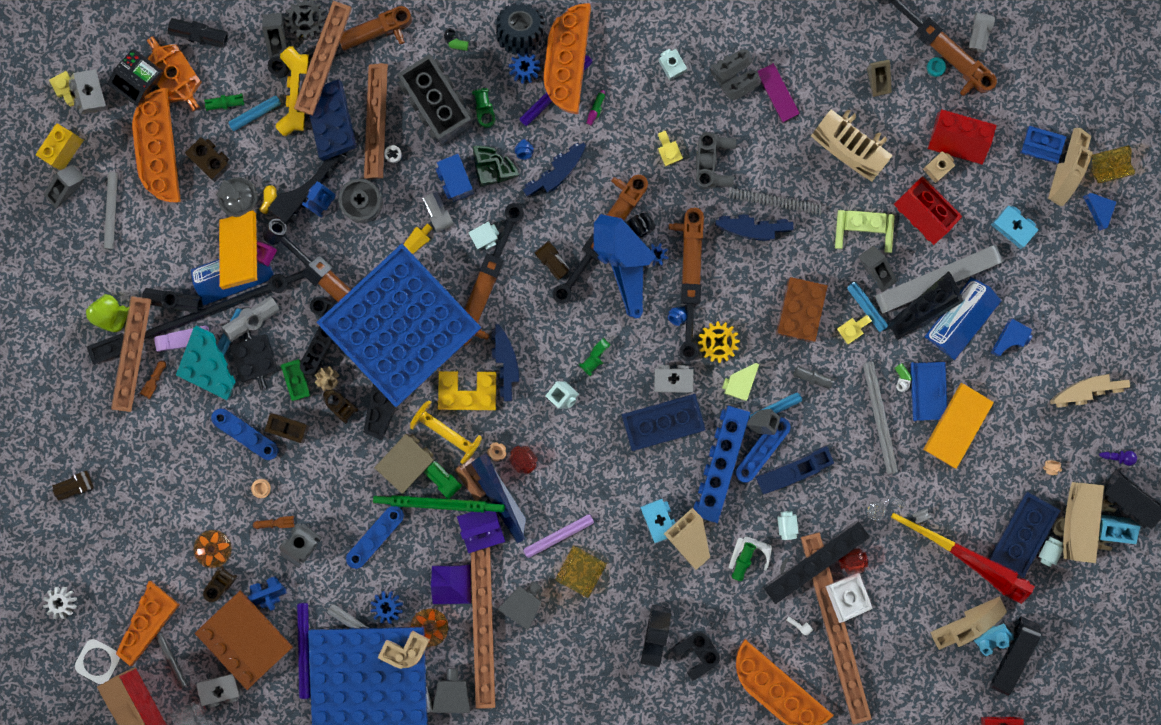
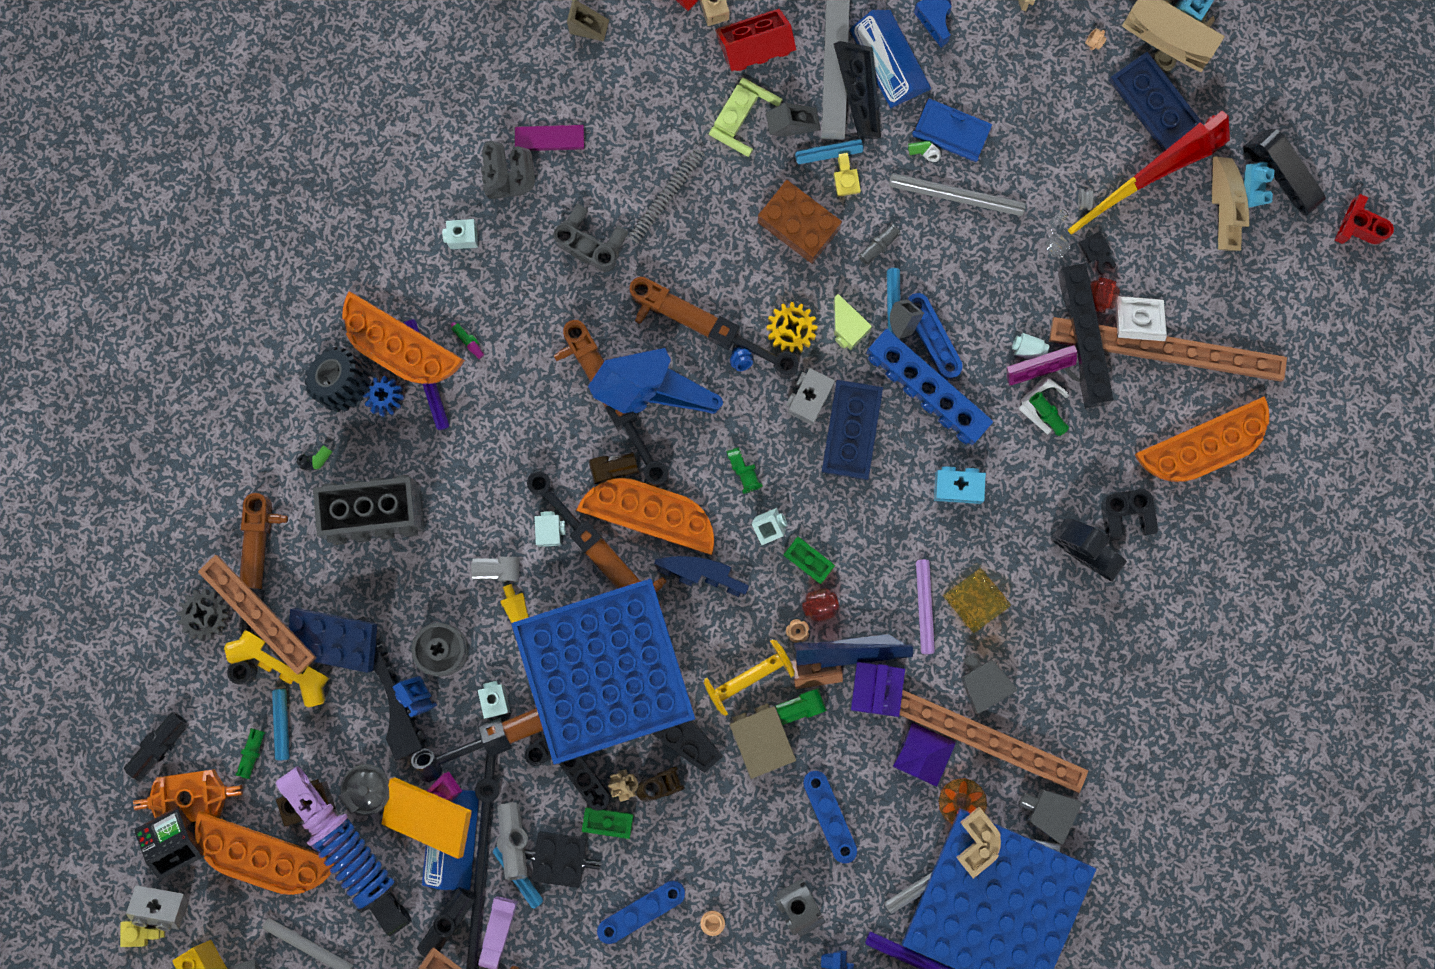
camera: 65 degrees left, 5 degrees down
teal plate [176,325,236,400] -> none
dark orange piece [253,516,294,529] -> none
yellow arm [259,185,277,214] -> none
dark grey slope [262,12,287,59] -> none
dark brown brick [264,413,310,443] -> none
nougat plate [364,63,388,179] -> none
blue gear [370,591,403,624] -> none
green axle [373,495,505,513] -> none
white bush [384,145,402,163] -> none
blue brick [435,154,475,202] -> none
yellow plate [438,371,496,410] -> none
green connector [472,88,495,128] -> none
dark green brick [473,146,519,187] -> none
blue plate [515,139,534,160] -> none
dark blue slope [523,142,586,198] -> none
black gear [626,212,655,239] -> none
blue gear [651,243,668,267] -> none
light yellow plate [658,131,683,166] -> none
tan slope [664,508,710,570] -> none
dark blue slope [715,215,794,241] -> none
dark blue slope [755,446,834,495] -> none
white hand [787,617,813,635] -> none
tan piece [811,110,893,181] -> none
light orange tile [923,383,994,469] -> none
light aqua brick [1038,537,1064,567] -> none
none -> piece [276,766,412,937]
none -> light aqua brick [478,681,511,719]
none -> orange plate [576,478,714,556]
none -> green plate [783,536,836,585]
none -> magenta tile [1007,345,1077,386]
none -> black plate [1078,231,1116,275]

